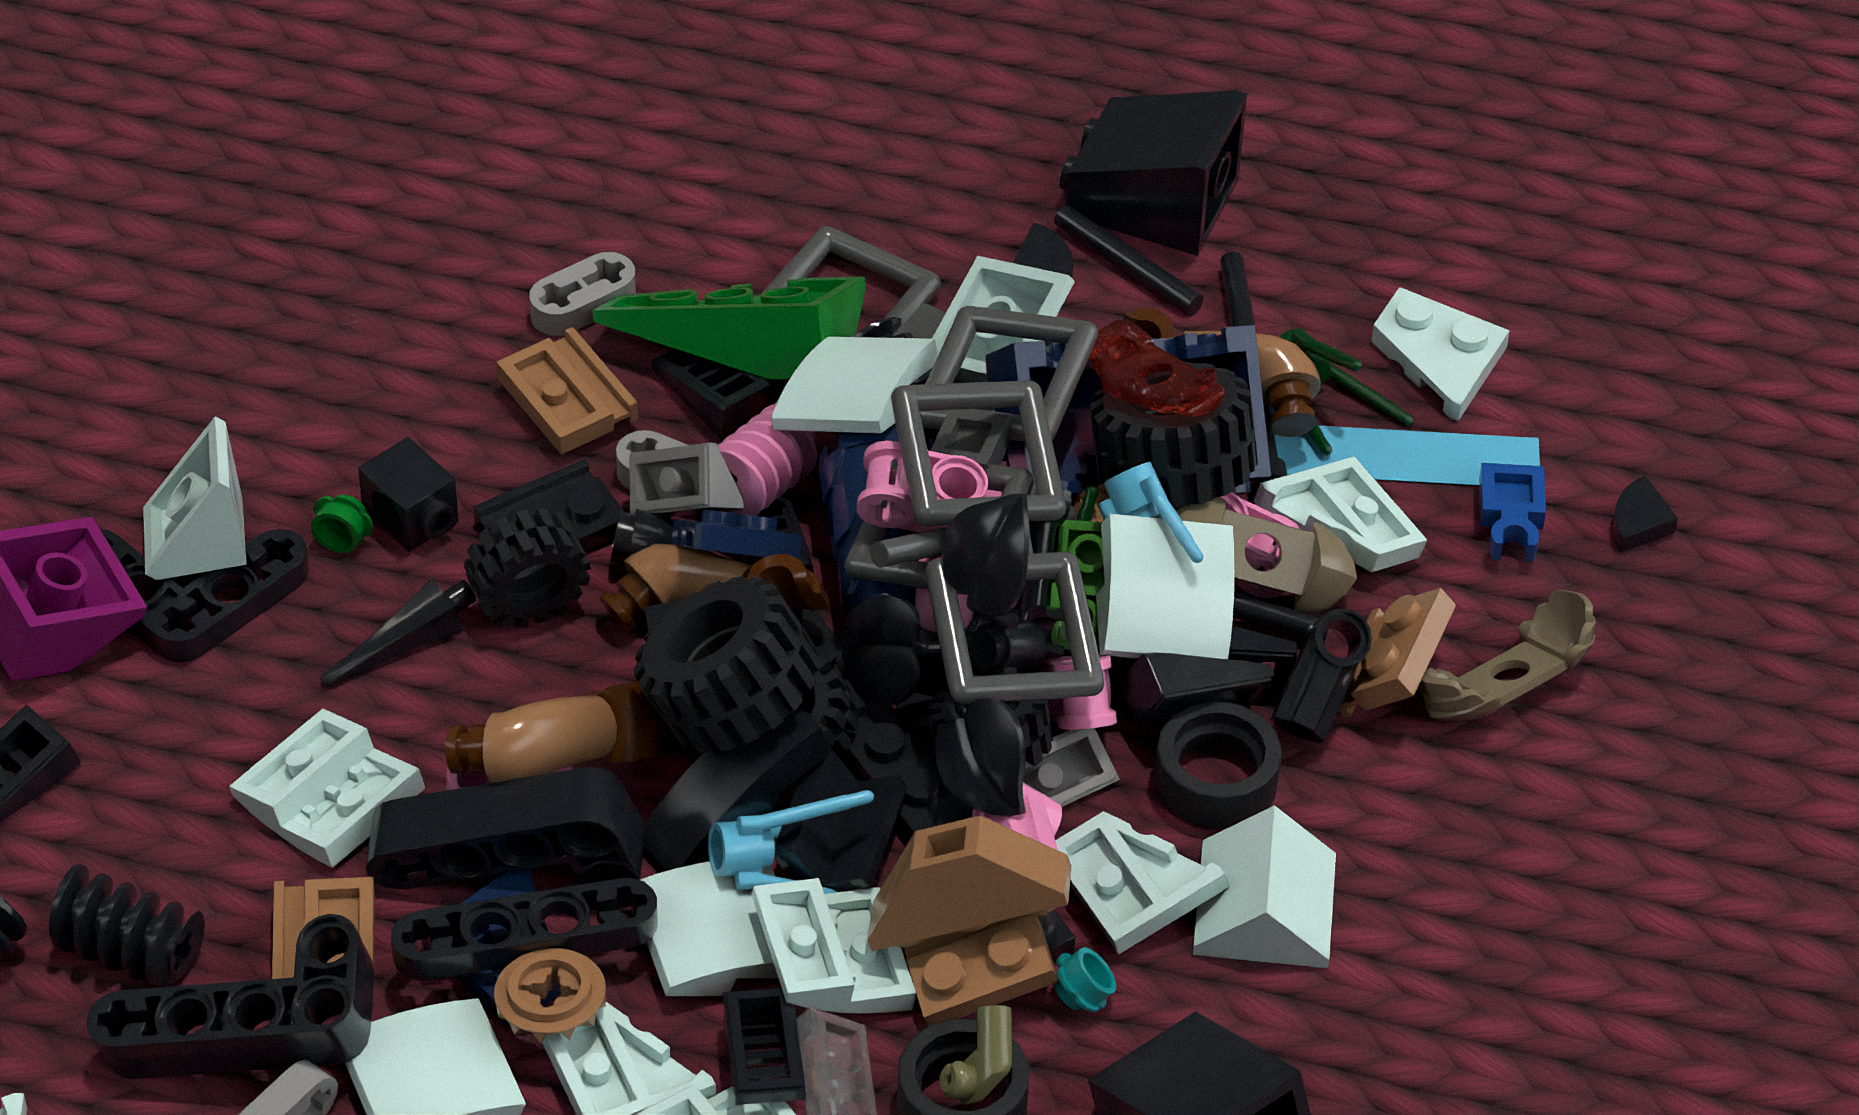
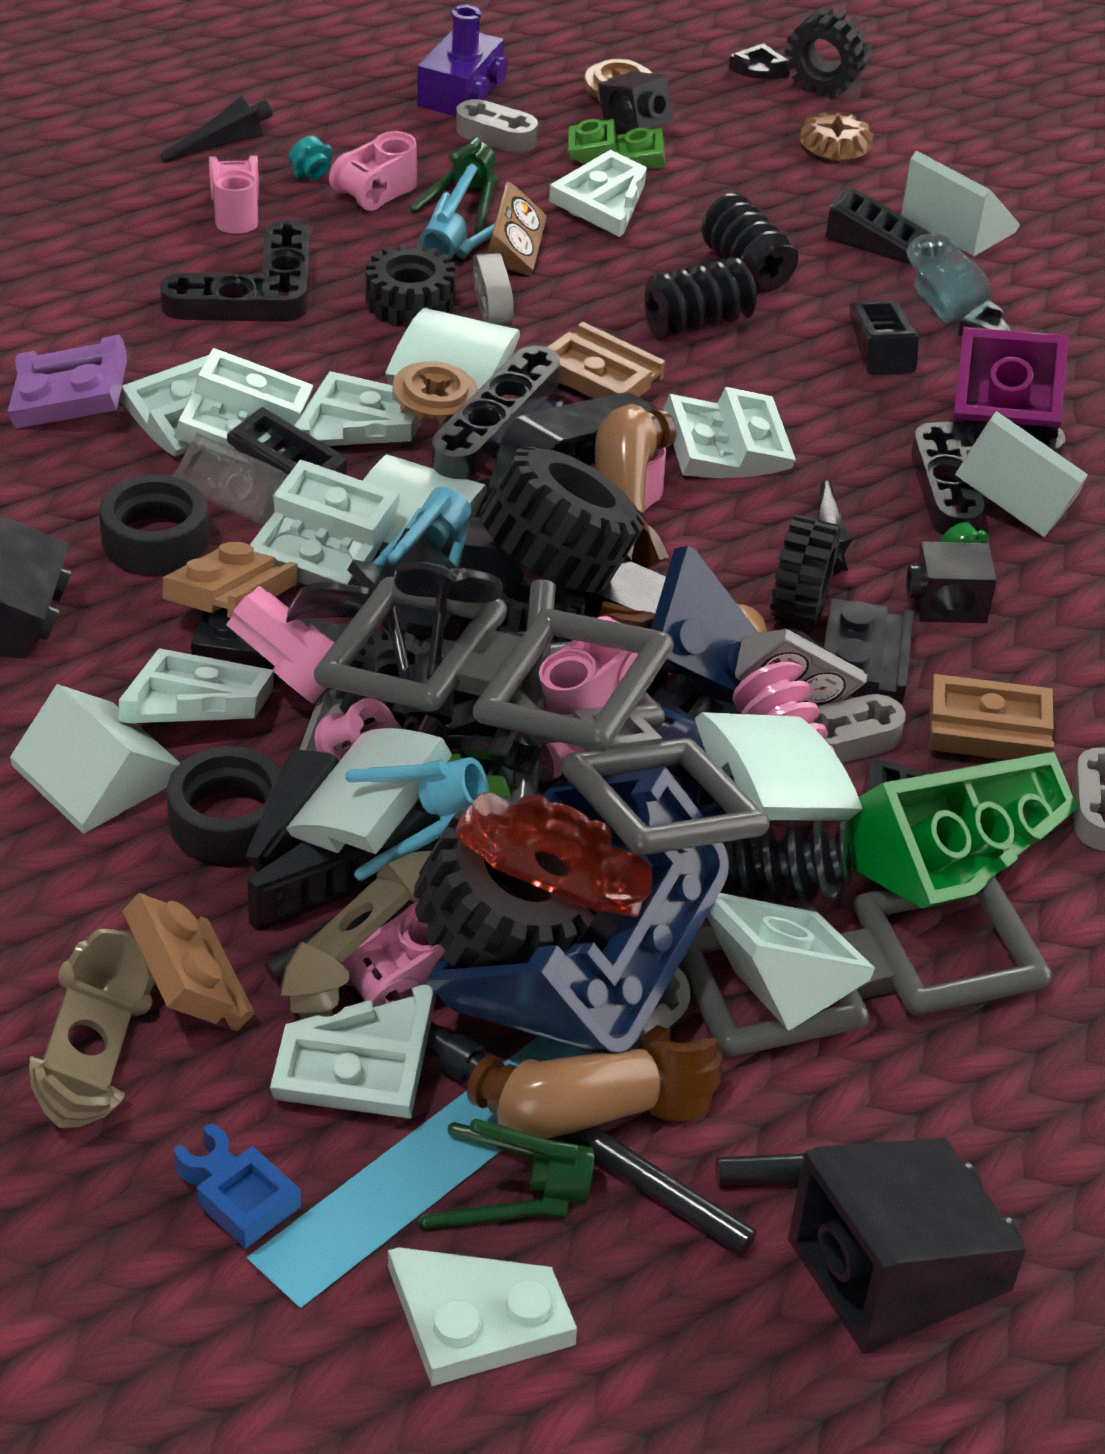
camera: 130 degrees right, 5 degrees down
black beam [86,914,374,1079] -> none
medium nougat slope [867,815,1072,951] -> none
olive arm [940,1005,1012,1104] -> none
black tile [1013,222,1074,279] -> none
teal plate [1054,947,1116,1013] -> none
black piece [1270,608,1372,744] -> none
black tile [1613,476,1678,552] -> none

